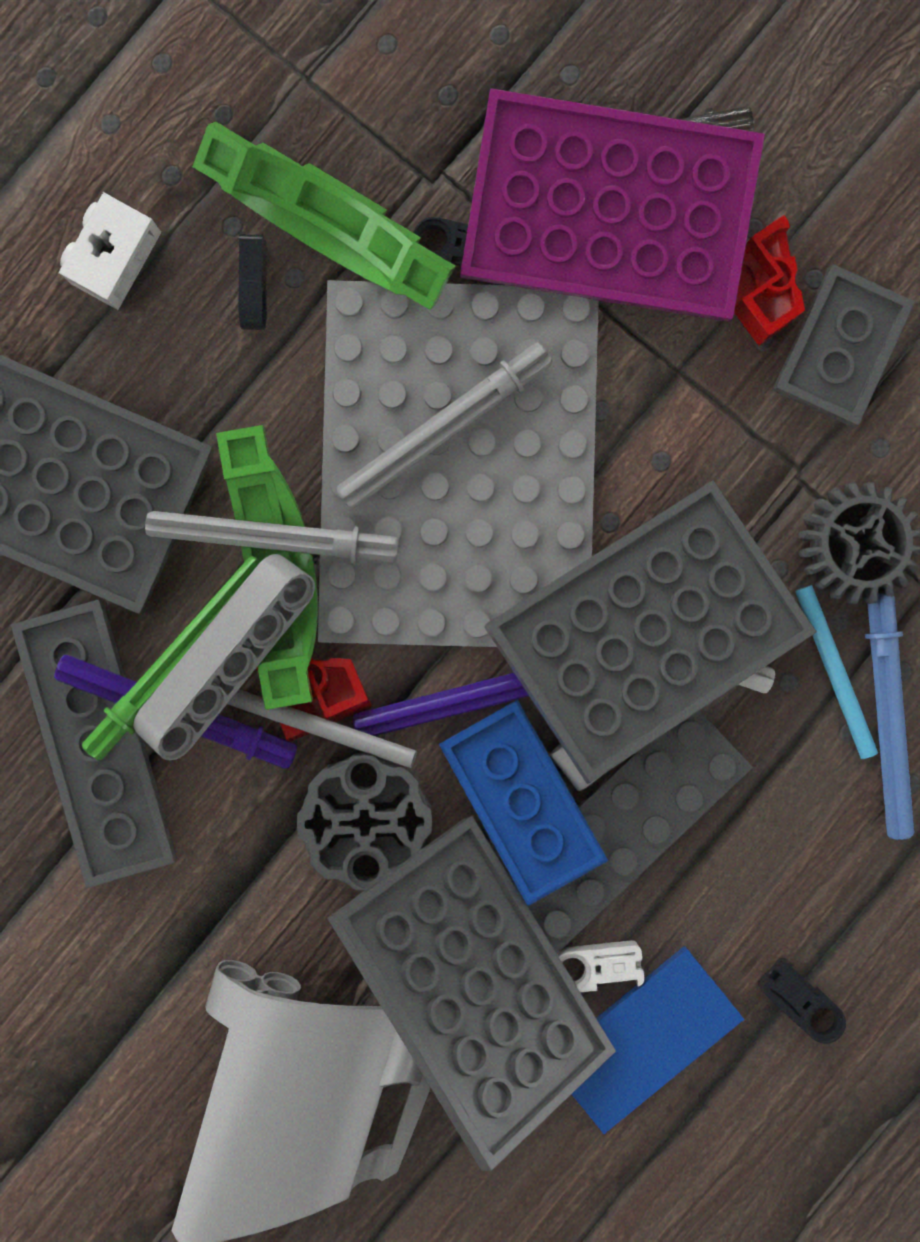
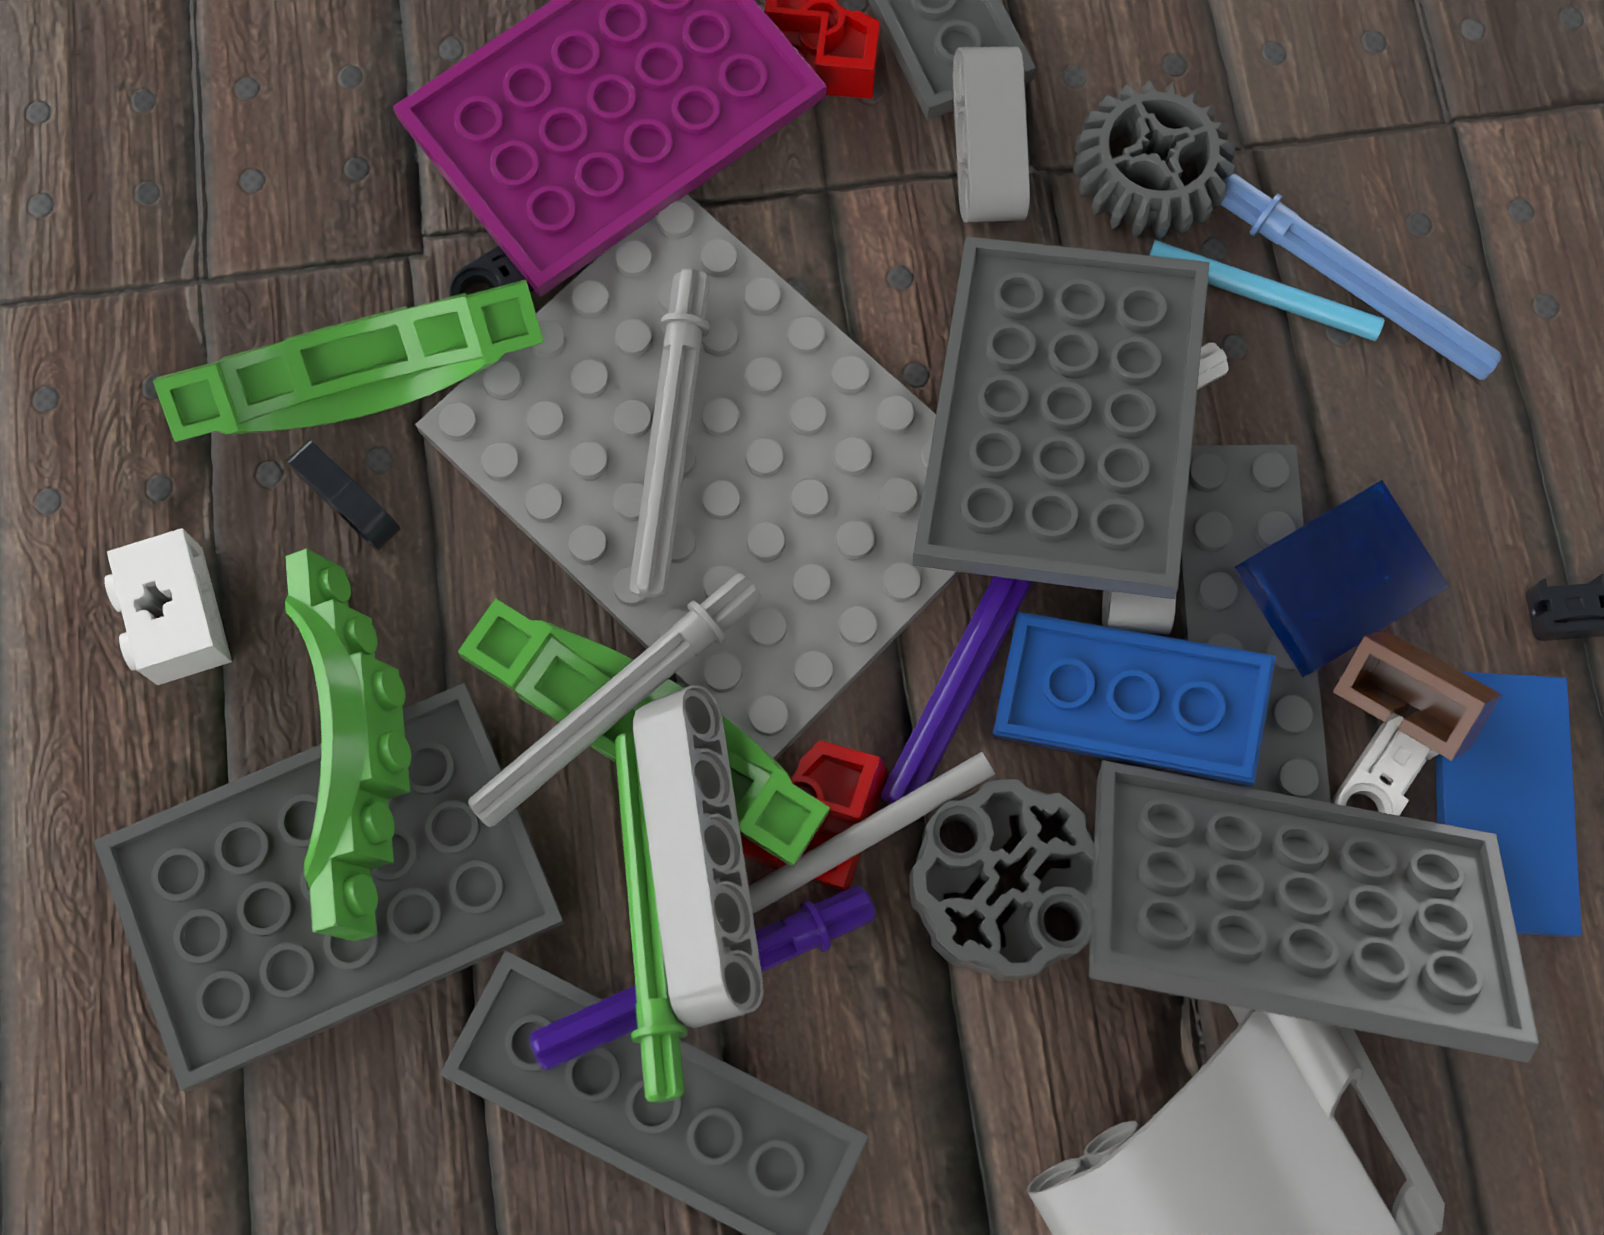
camera: 45 degrees left, 15 degrees down
none -> bright green piece [285,548,411,942]
none -> light grey beam [953,46,1030,222]
none -> clear blue tile [1234,480,1450,677]
none -> piece [1333,630,1502,761]

